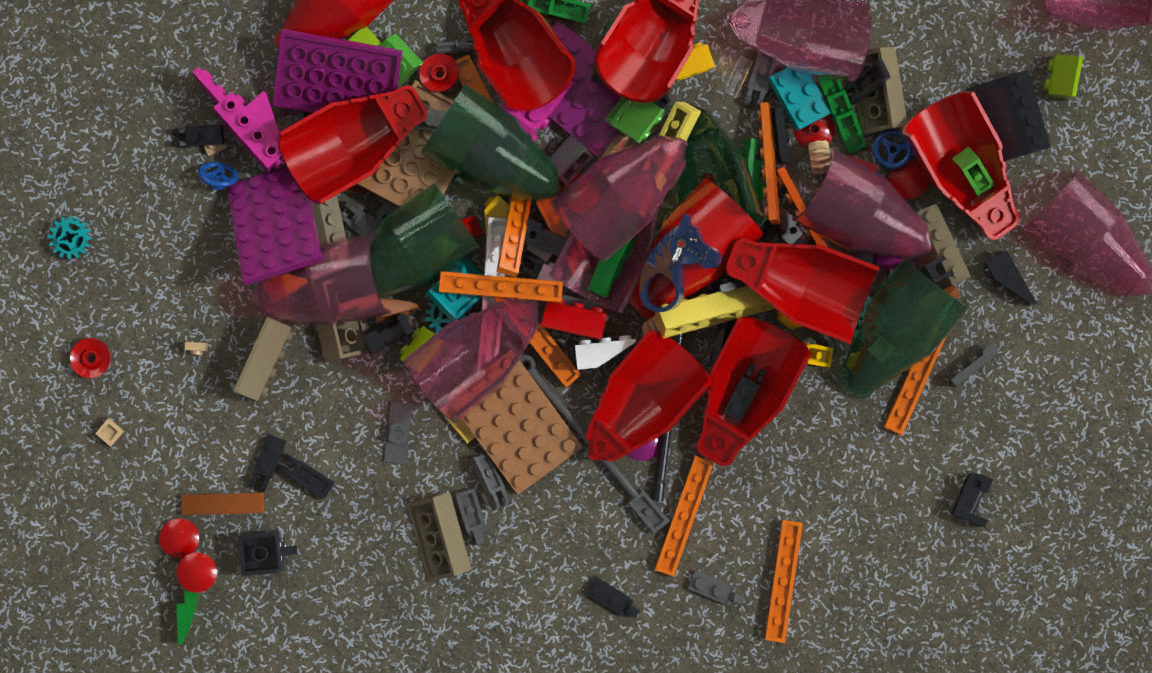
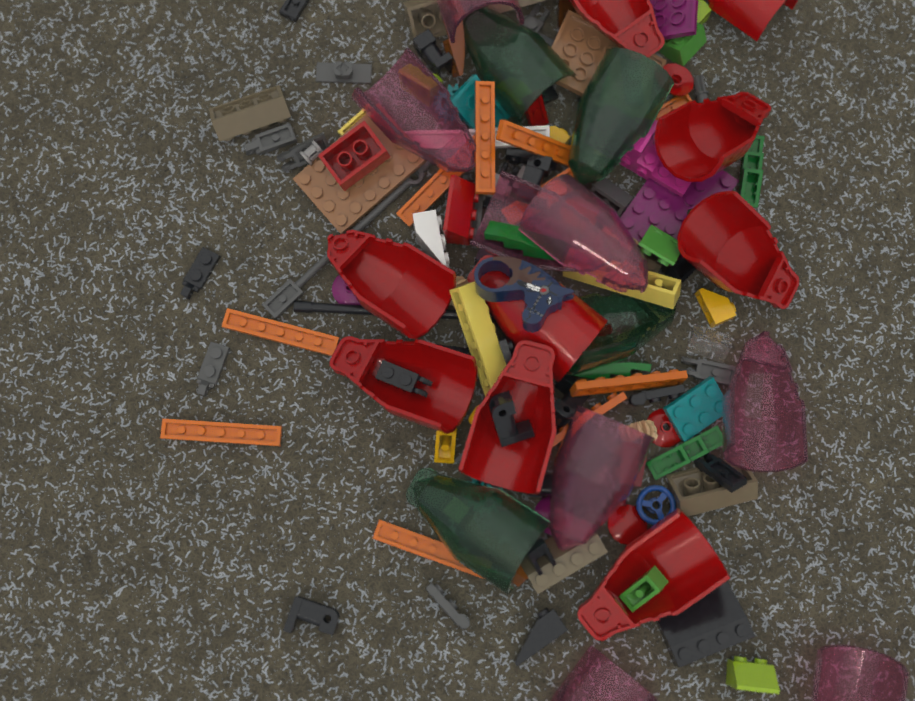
camera: 80 degrees right, 10 degrees down
none -> light grey bush [299,140,323,166]
none -> red brick [318,120,391,191]
none -> black piece [489,391,535,447]

